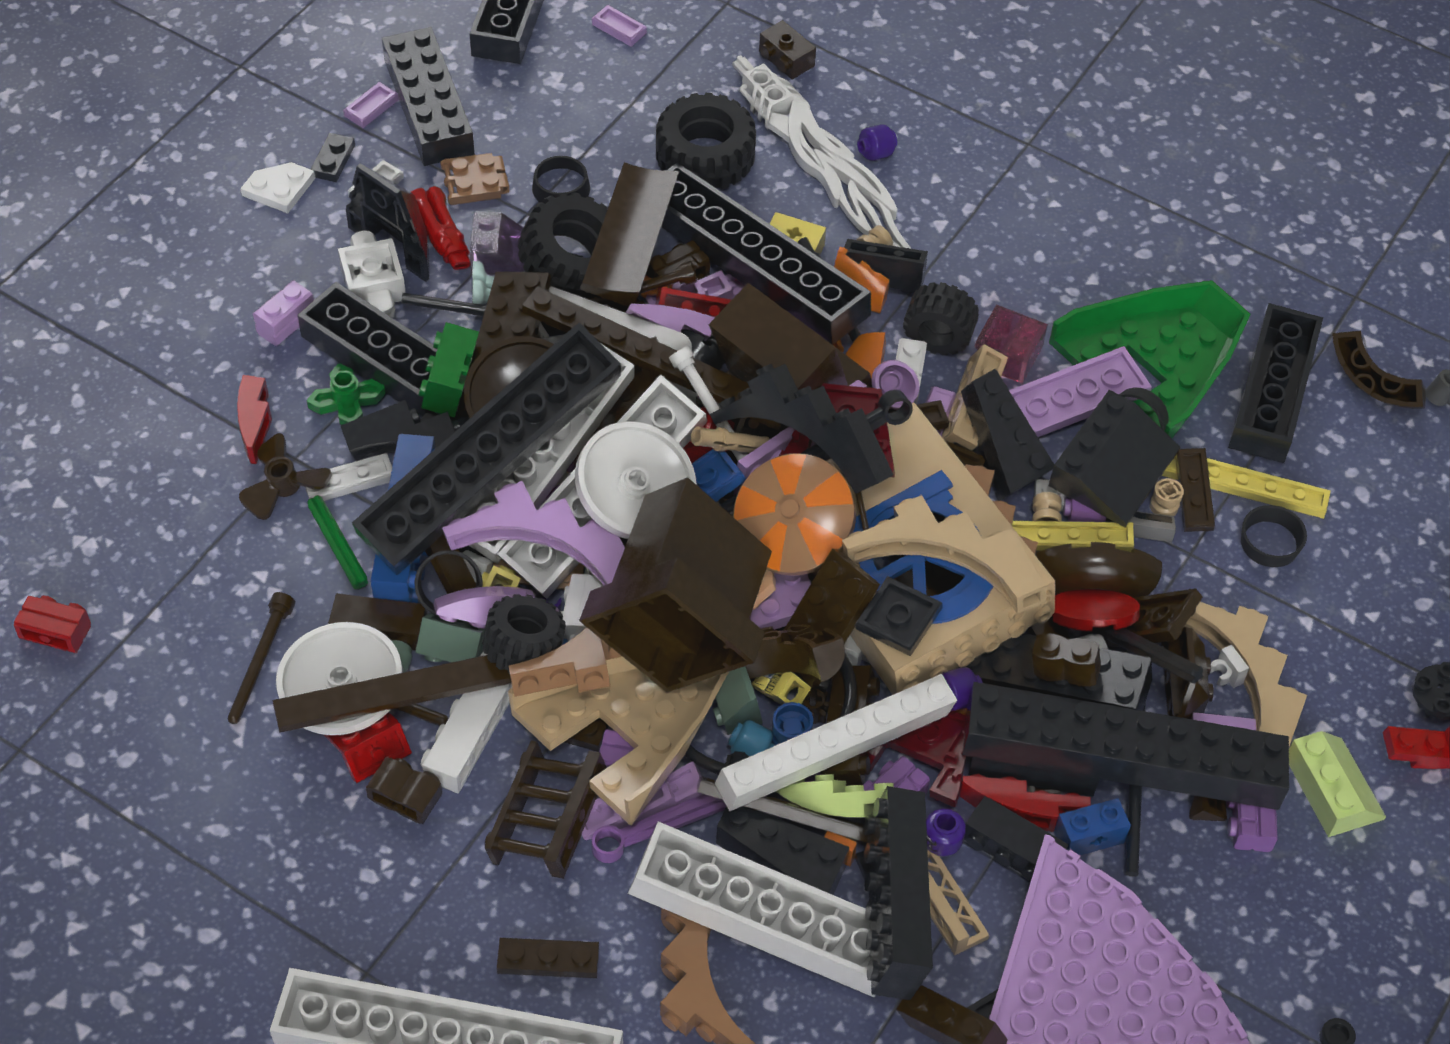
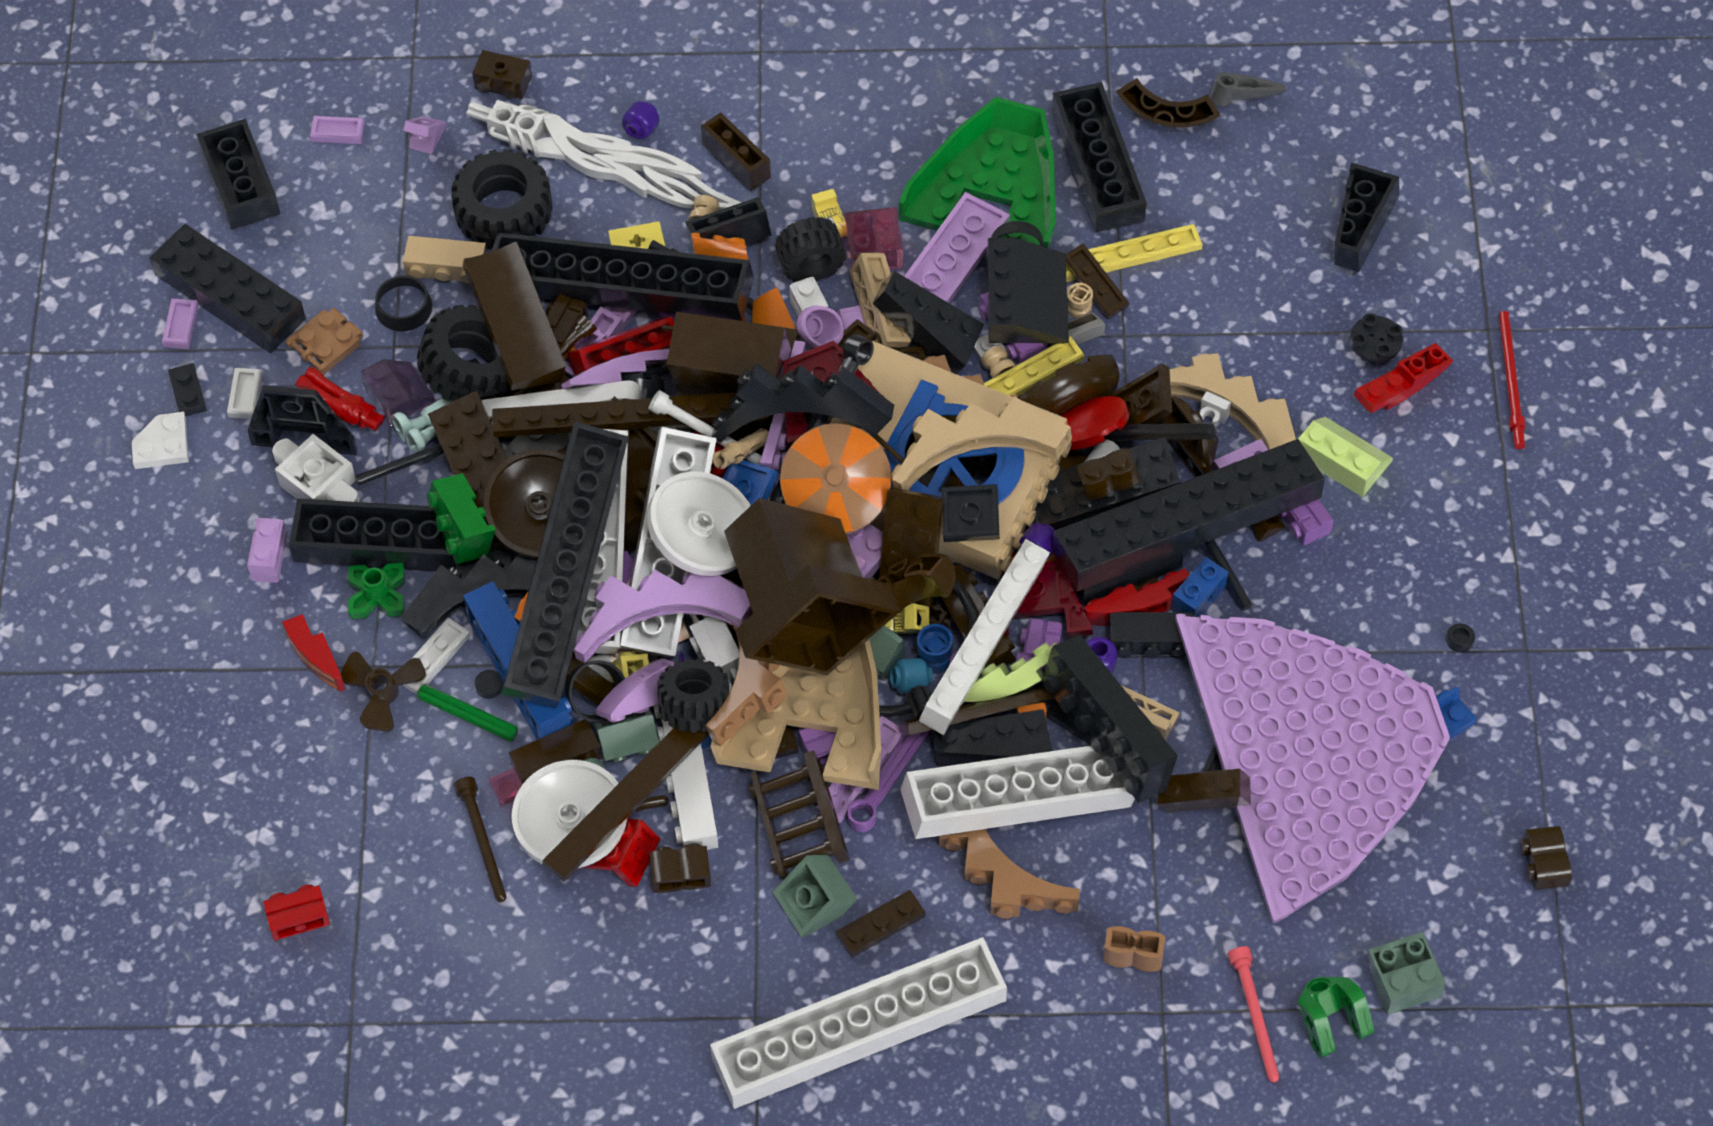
camera: 30 degrees left, 5 degrees up
black tyre [1241,505,1307,567] -> none
none -> lavender slope [403,116,447,154]
none -> tan brick [403,236,487,284]
none -> clear pink plate [488,768,523,807]
none -> dark brown brick [701,112,771,191]
none -> sand green slope [773,855,858,937]
none -> light yellow leg [811,189,848,238]

